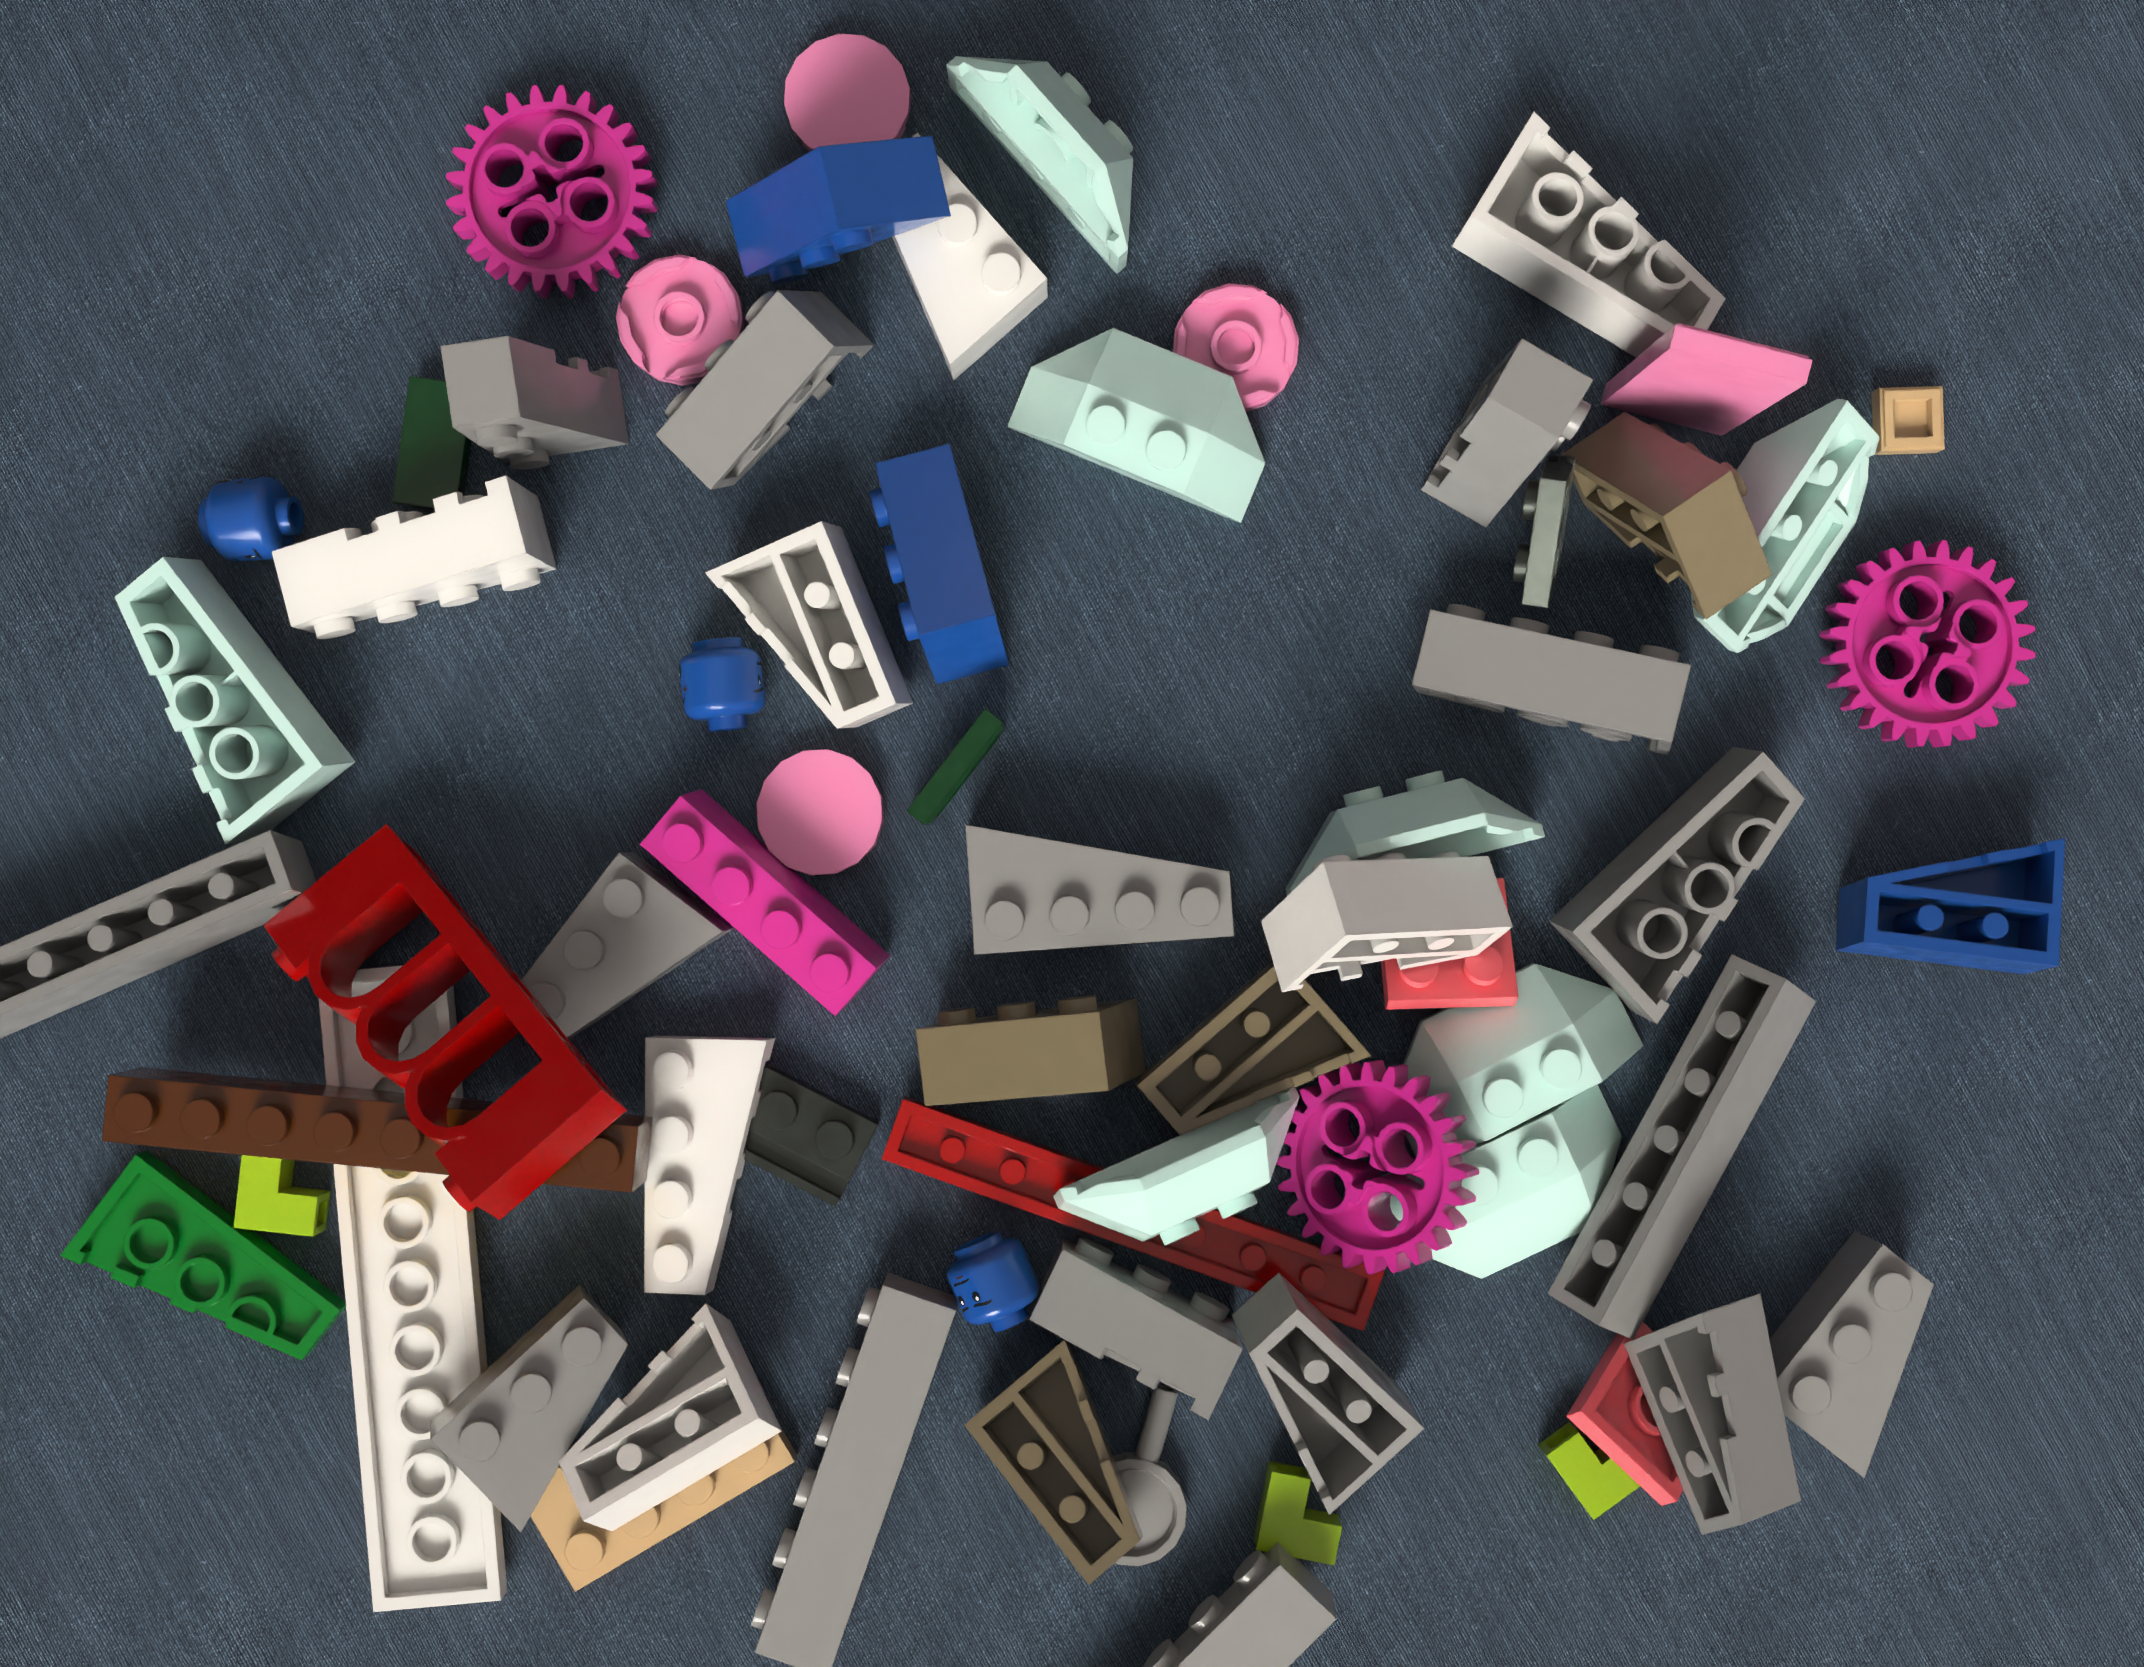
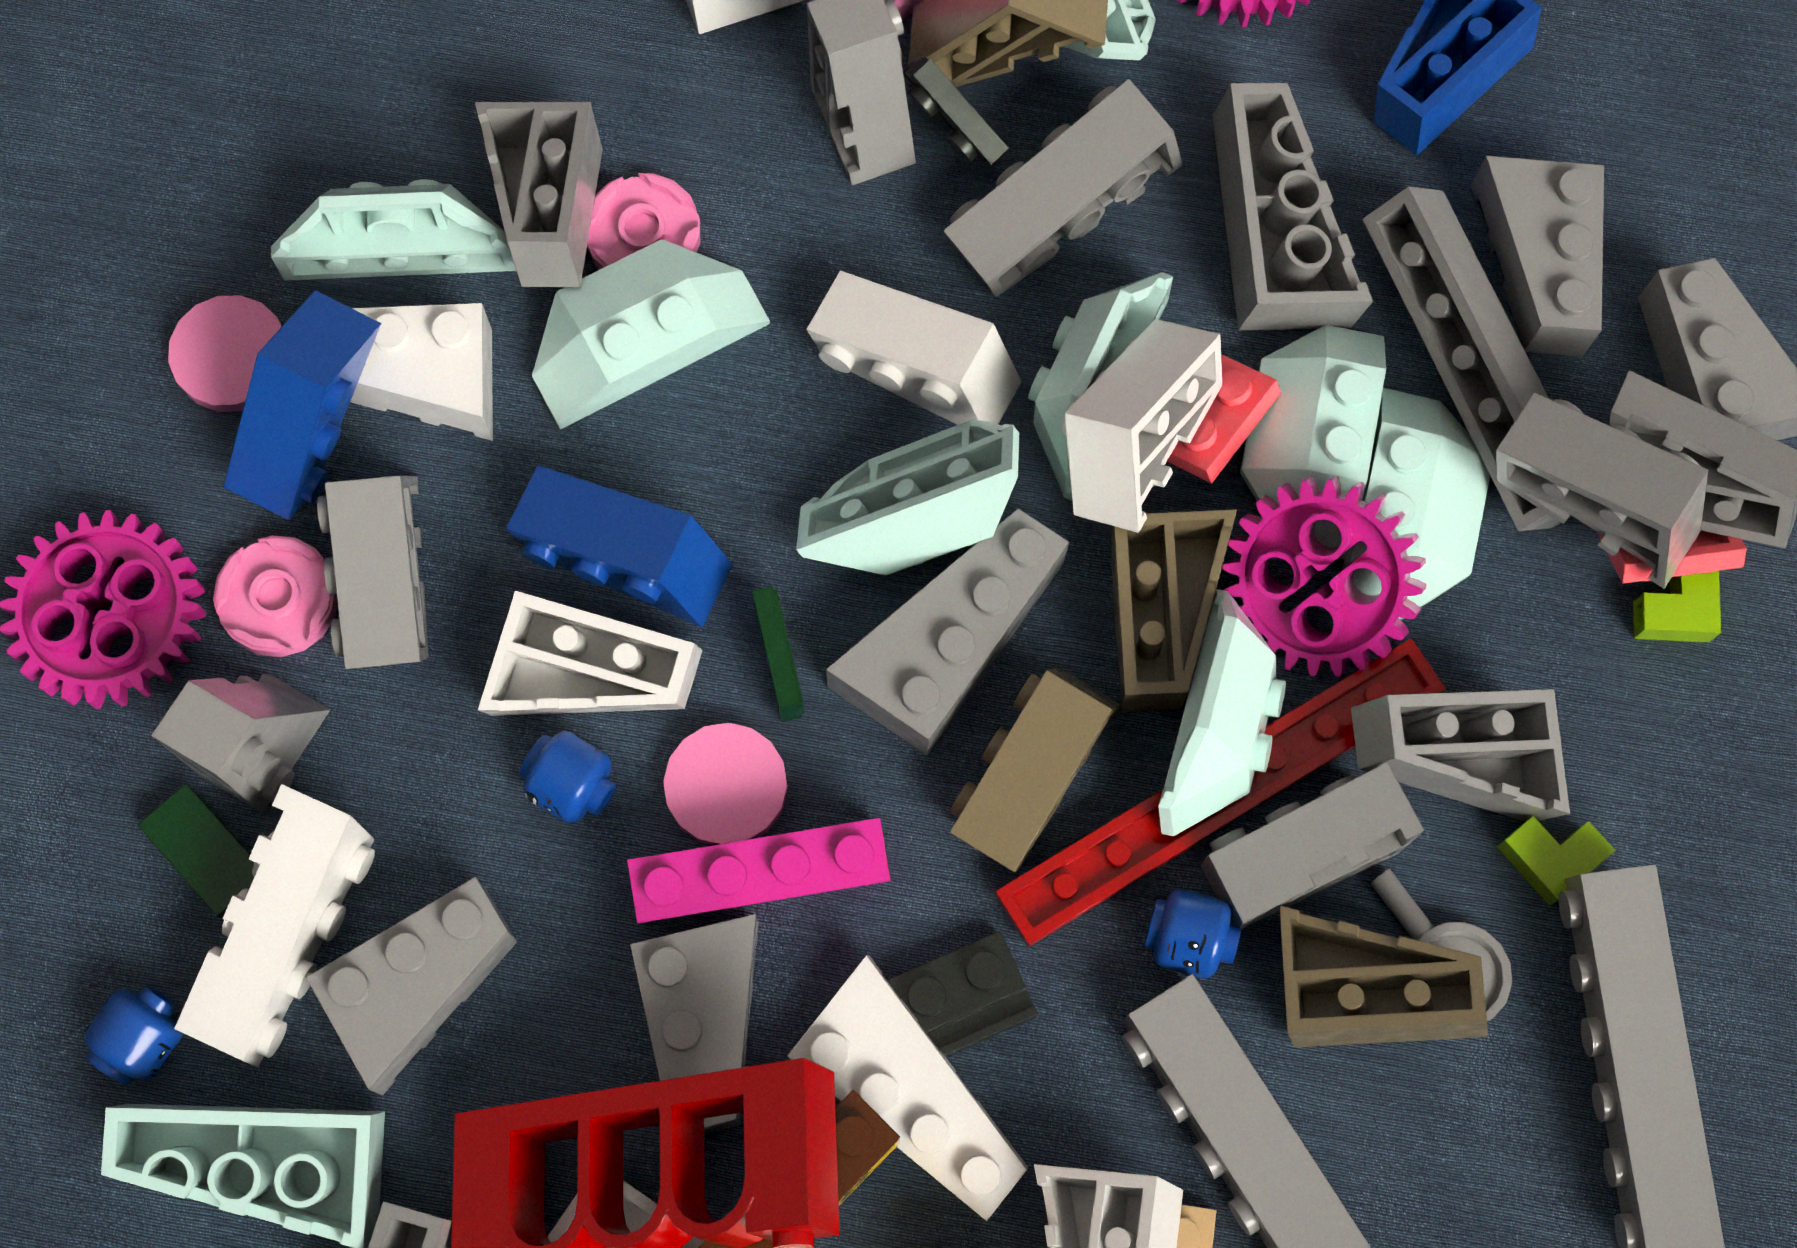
camera: 50 degrees left, 15 degrees down
none -> light grey wedge [306,877,517,1096]
none -> light grey wedge [475,102,603,287]
none -> light aqua wedge [796,419,1019,575]
none -> white wedge [806,271,1022,425]
none -> light grey wedge [1470,156,1604,357]
none -> light grey wedge [1496,392,1709,589]

